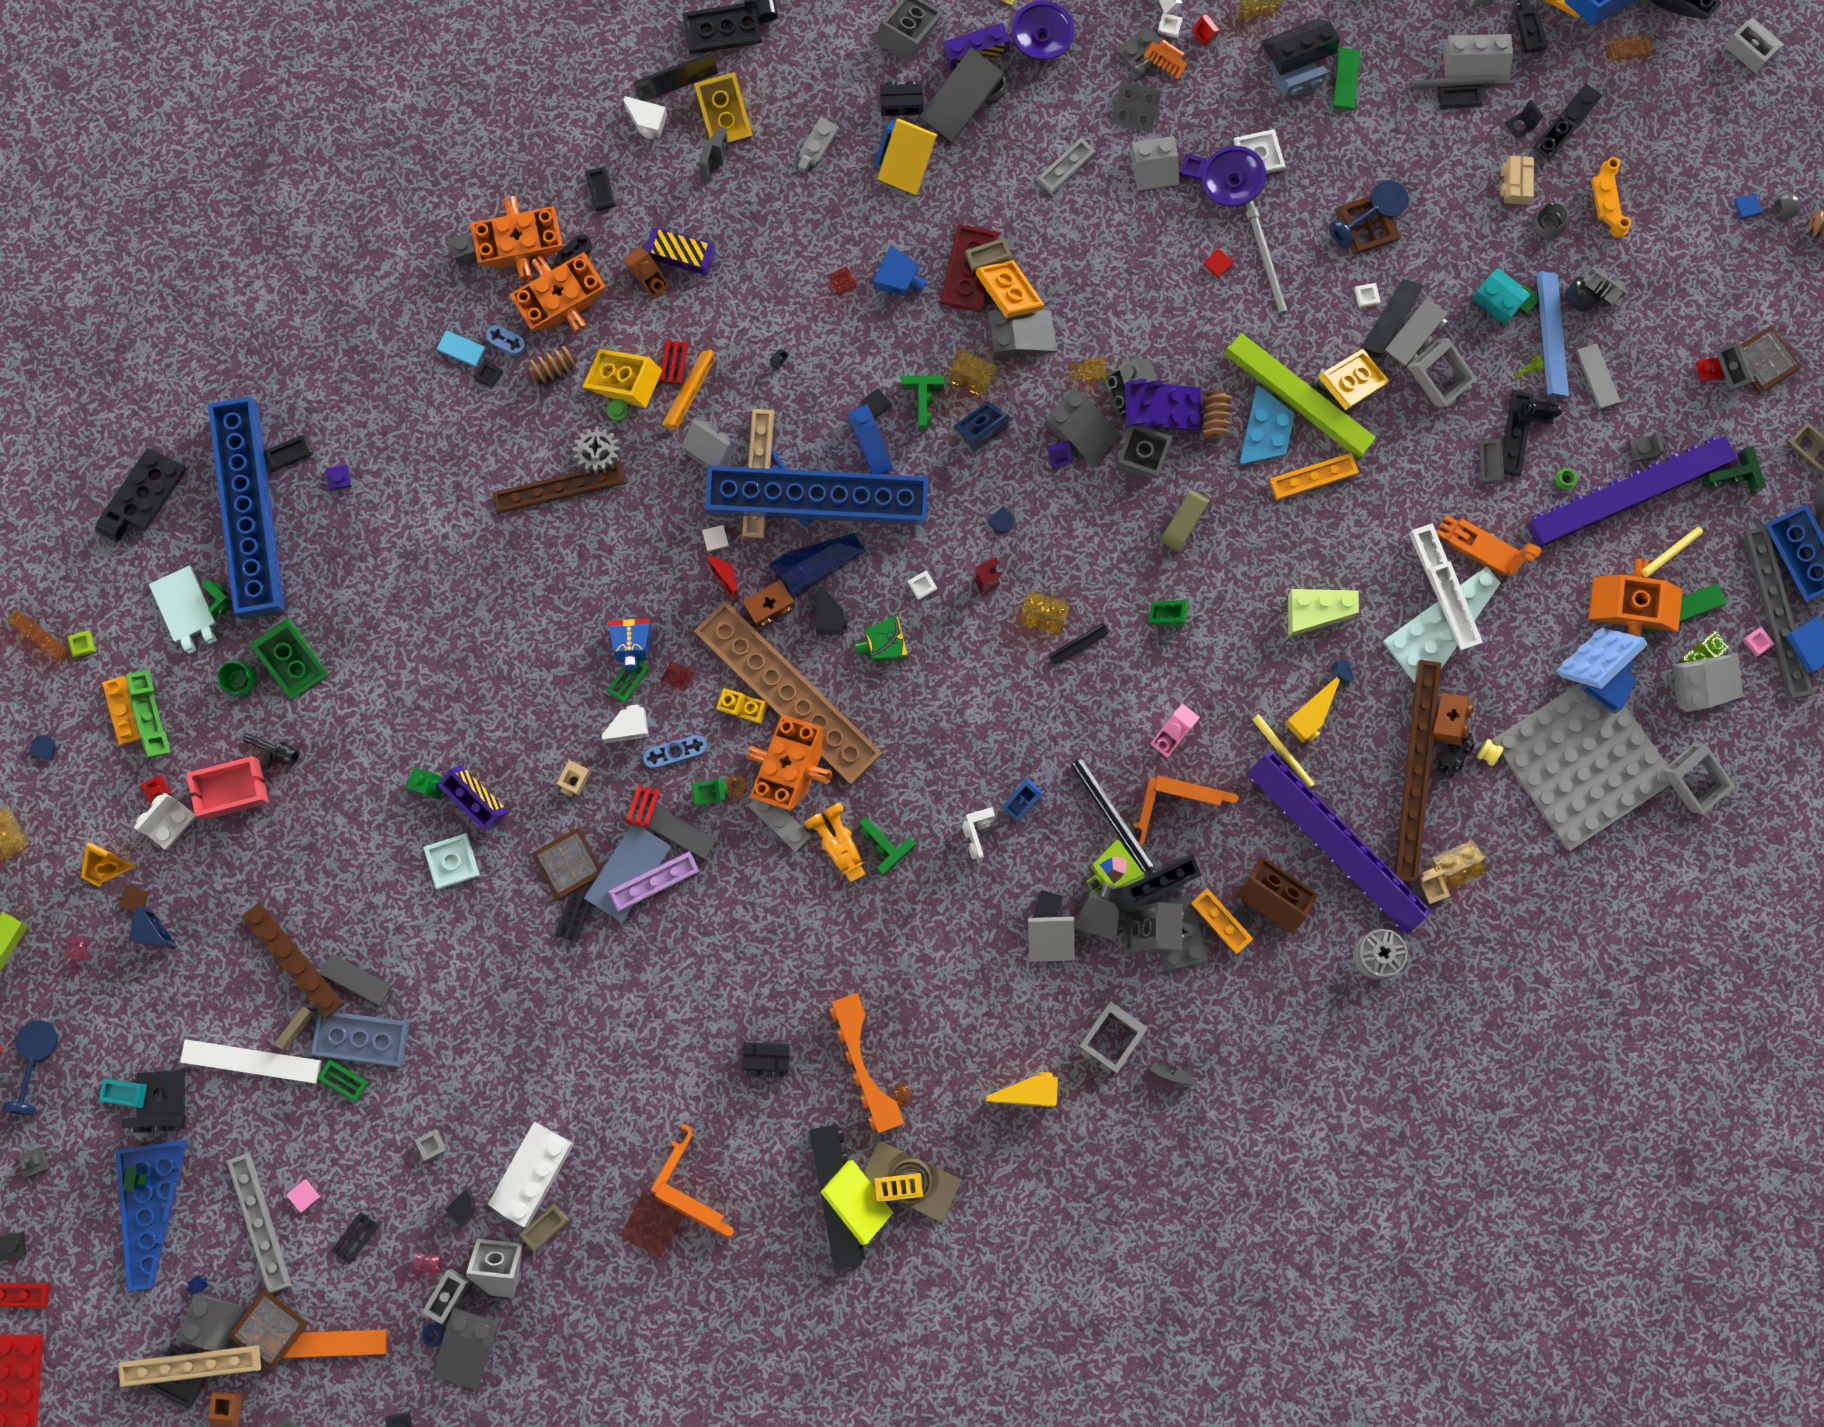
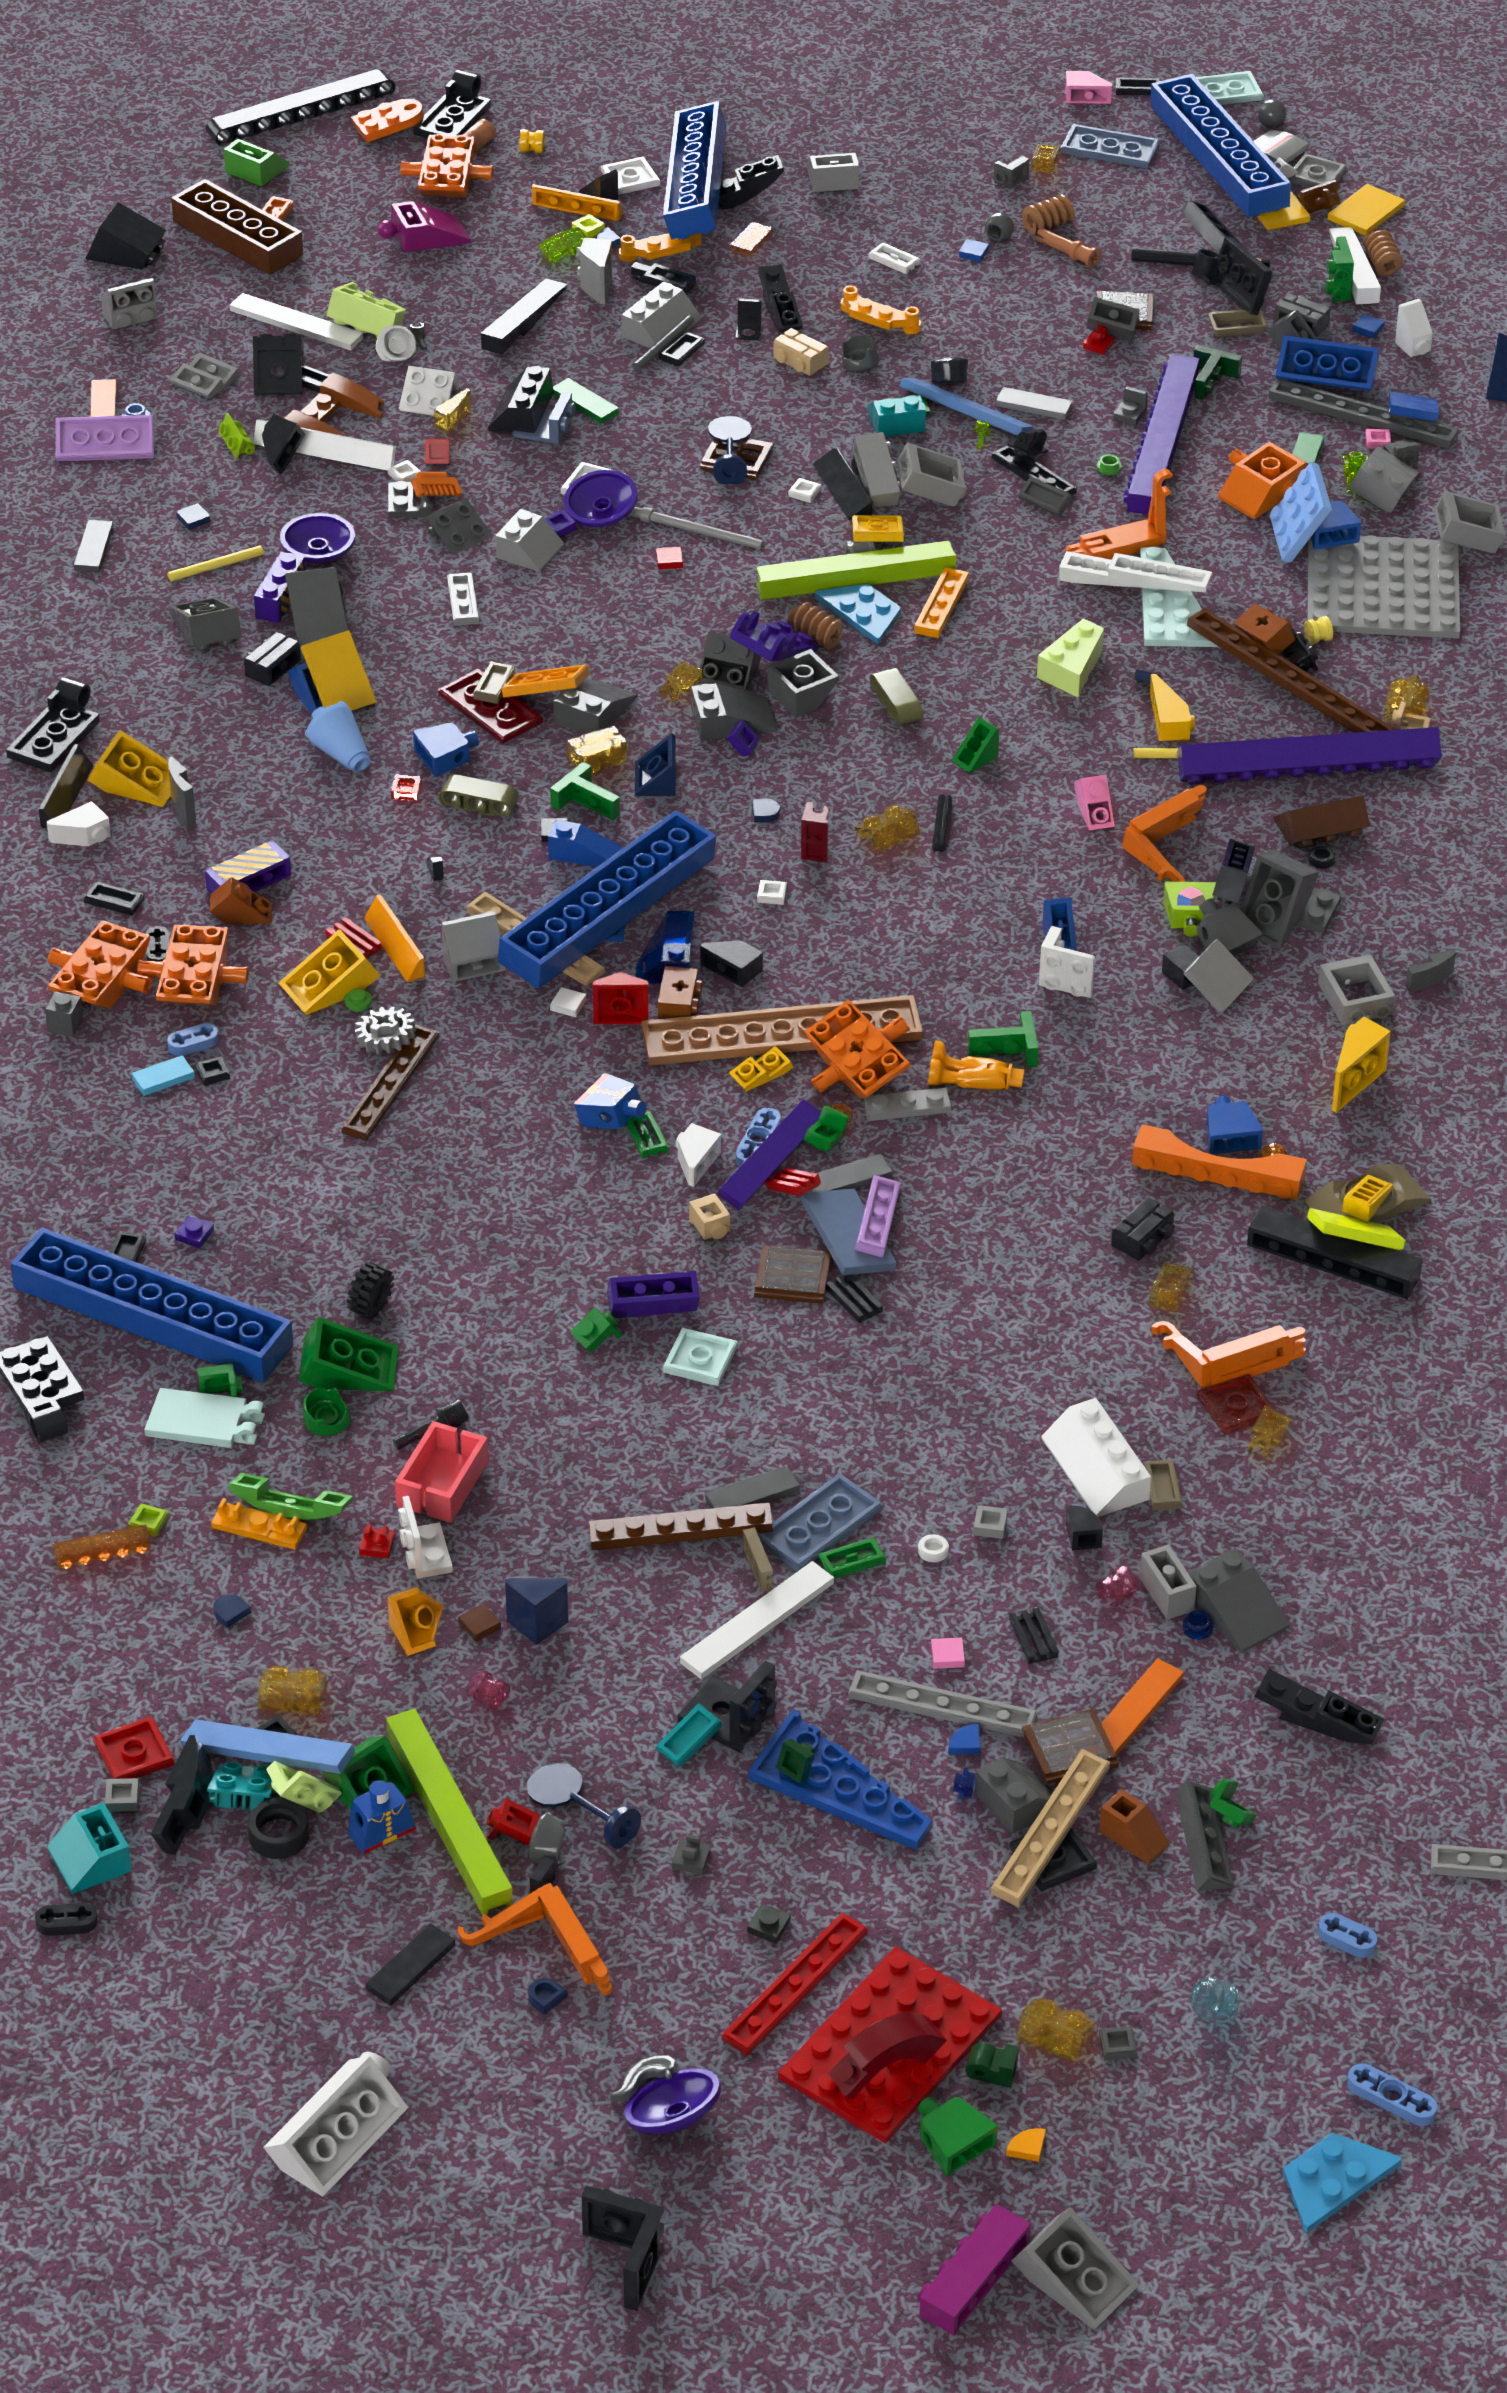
camera: 50 degrees left, 35 degrees down
light grey slope [466,1239,523,1298] -> none
medium nougat piece [528,346,577,387] -> none
clear red slope [661,662,694,692] -> none
light grey hinge [797,117,839,174] -> none
green torso [854,615,908,663] -> none
black axle [1071,758,1153,873] -> none
light orange plate [1190,888,1253,954] -> none
light grey wheel [1353,929,1408,980] -> none
light grey hinge [1582,267,1628,306] -> none
light yellow bar [1641,527,1703,577] -> none
none -> light blue cone [305,701,371,773]
none -> black tyre [347,1262,394,1319]
none -> olive beam [438,775,519,818]
none -> dark purple tile [717,1099,821,1211]
none -> white tile [869,243,920,274]
none -> white tile [918,1535,949,1562]
none -> blue tile [948,1724,980,1754]
none -> nougat pin [1036,227,1101,268]
none -> clear yellow slope [1149,1263,1192,1313]
none -> blue torso [1206,1096,1263,1154]
none -> clear yellow plate [1247,1406,1291,1459]
none -> dark grey bracket [1384,440,1420,465]

